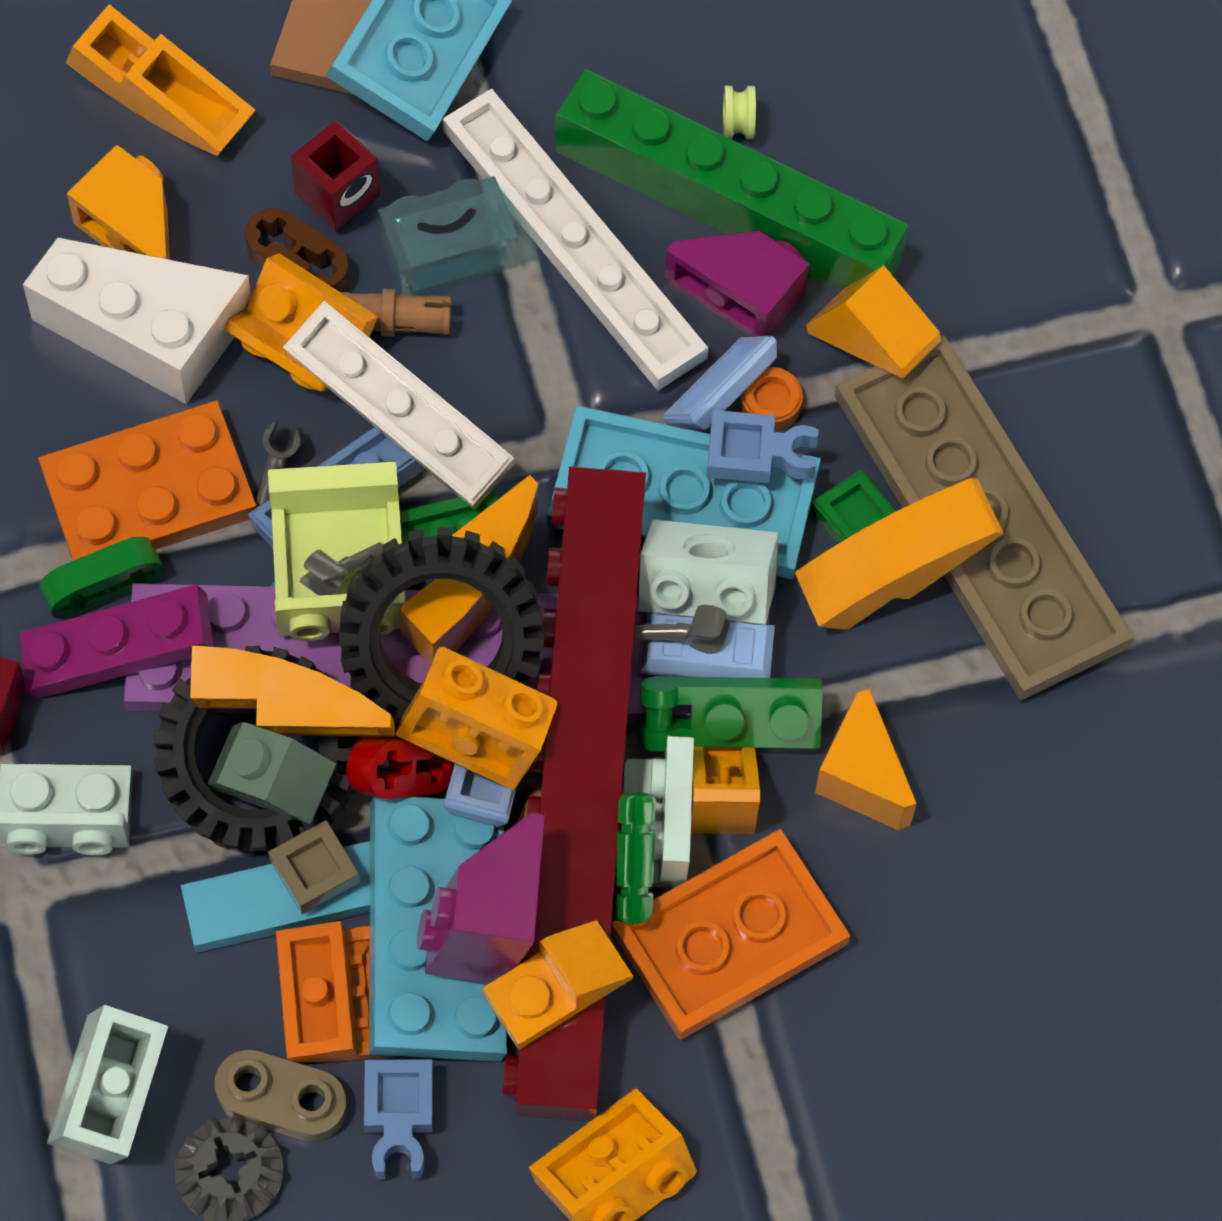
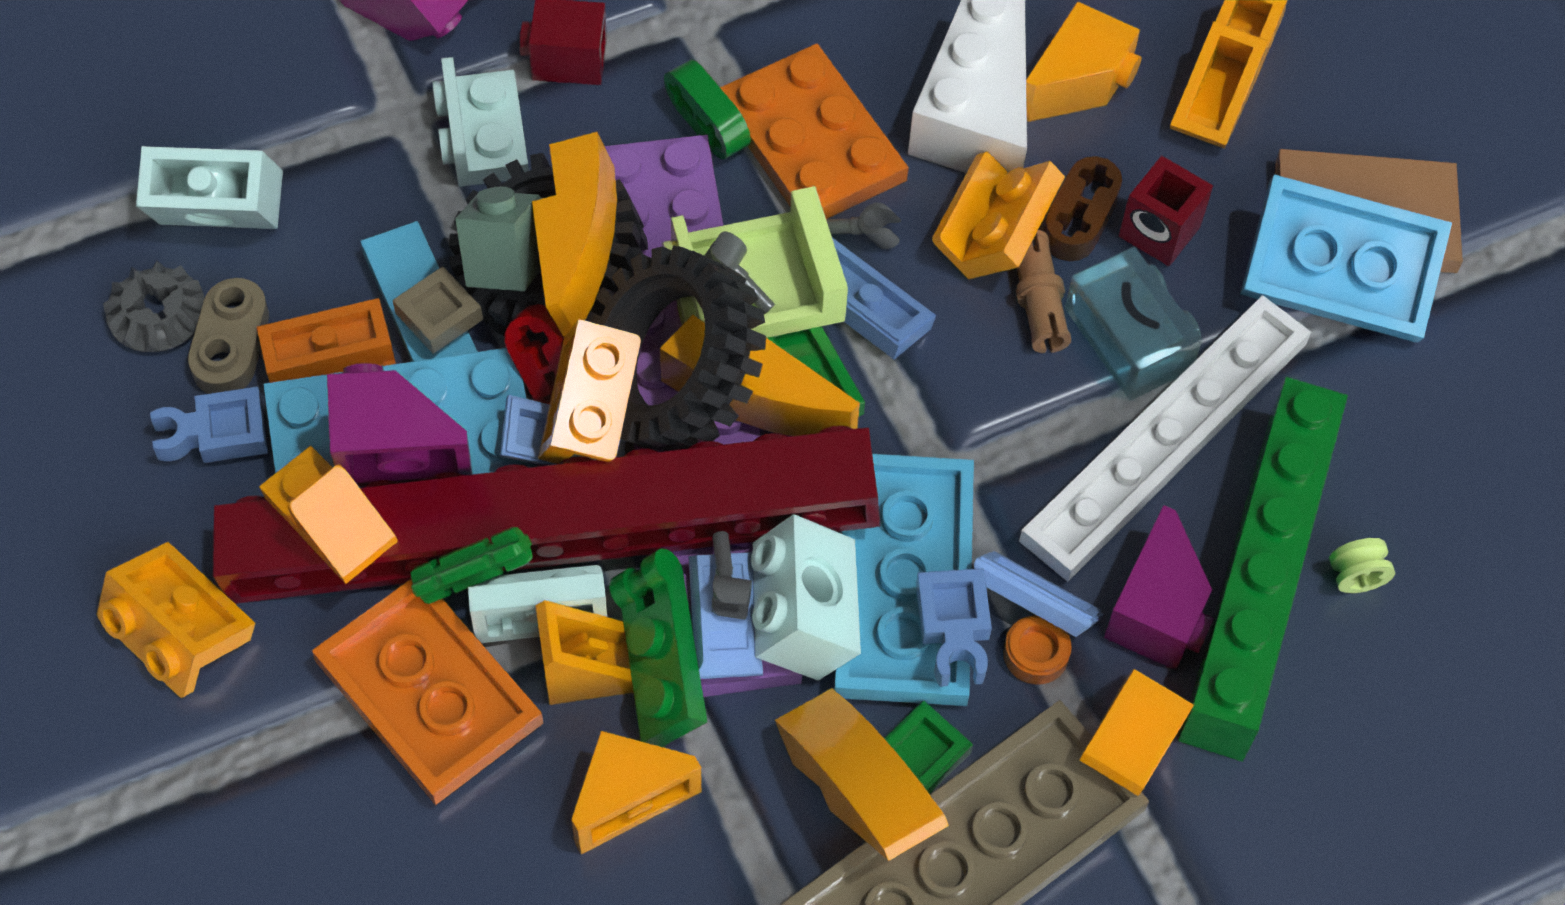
camera: 80 degrees right, 5 degrees down
magenta plate [20,584,213,699] -> none
white tile [283,301,516,510] -> none

